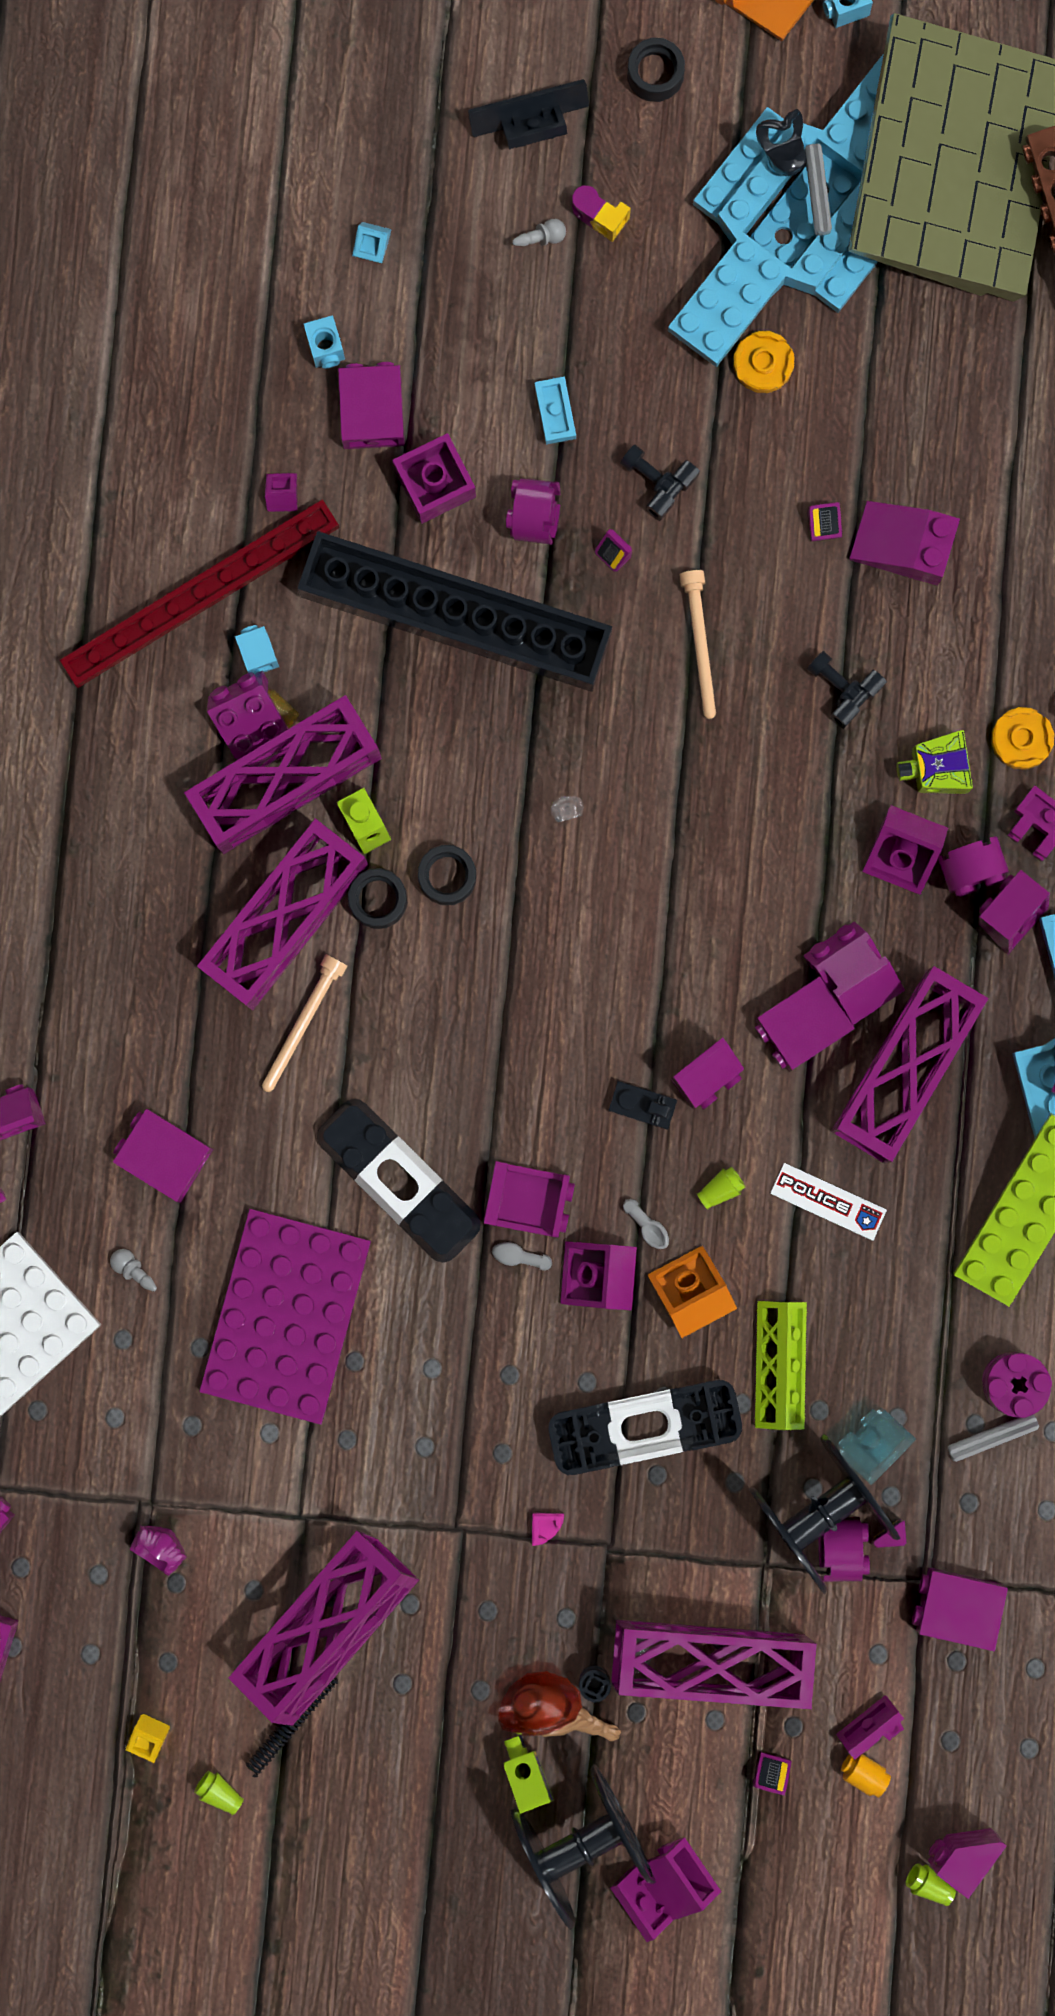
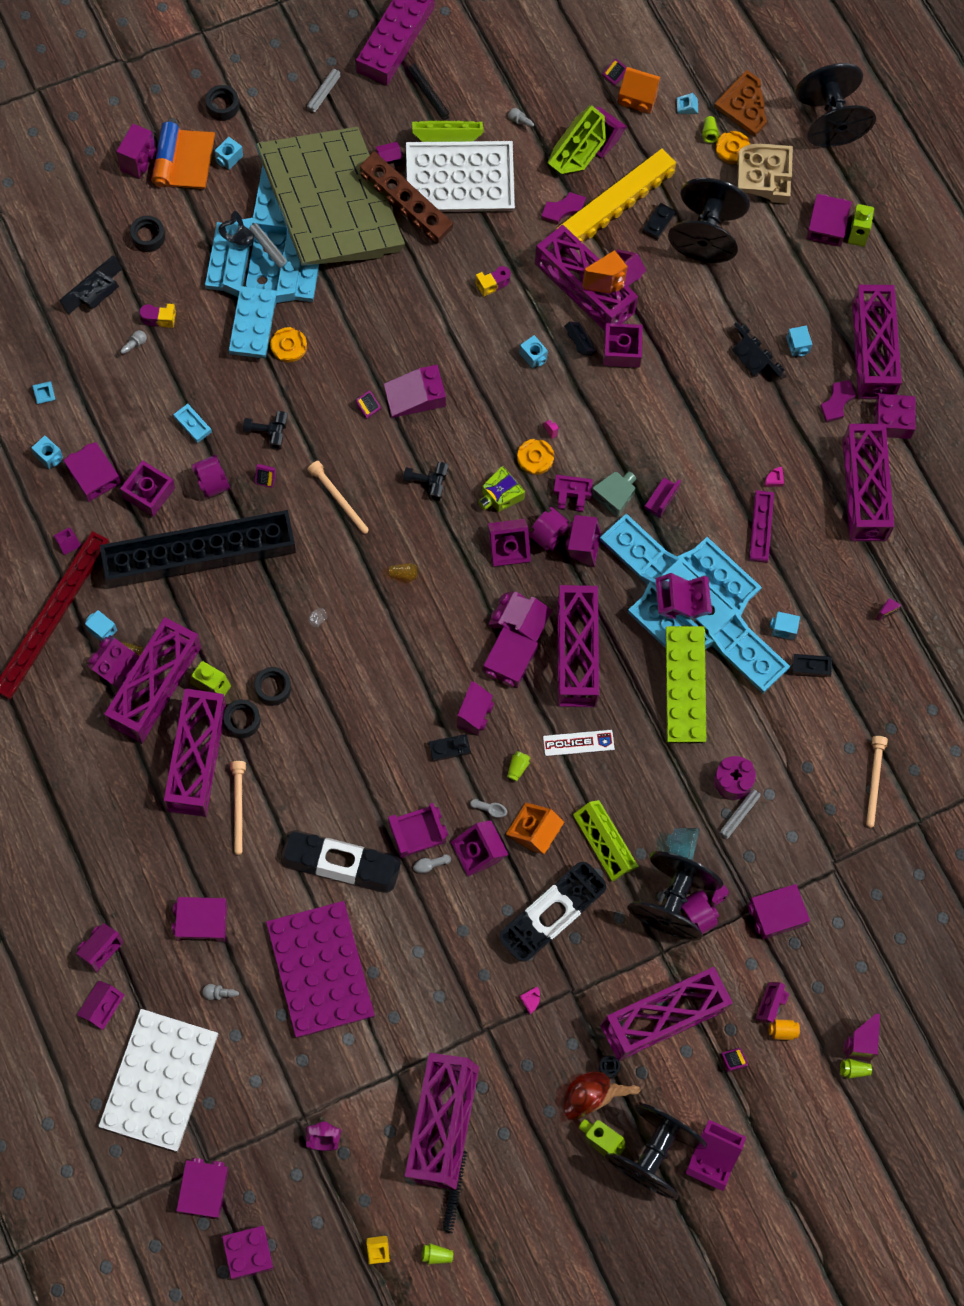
camera: 40 degrees left, 15 degrees down
none -> clear yellow cone [389,562,418,581]

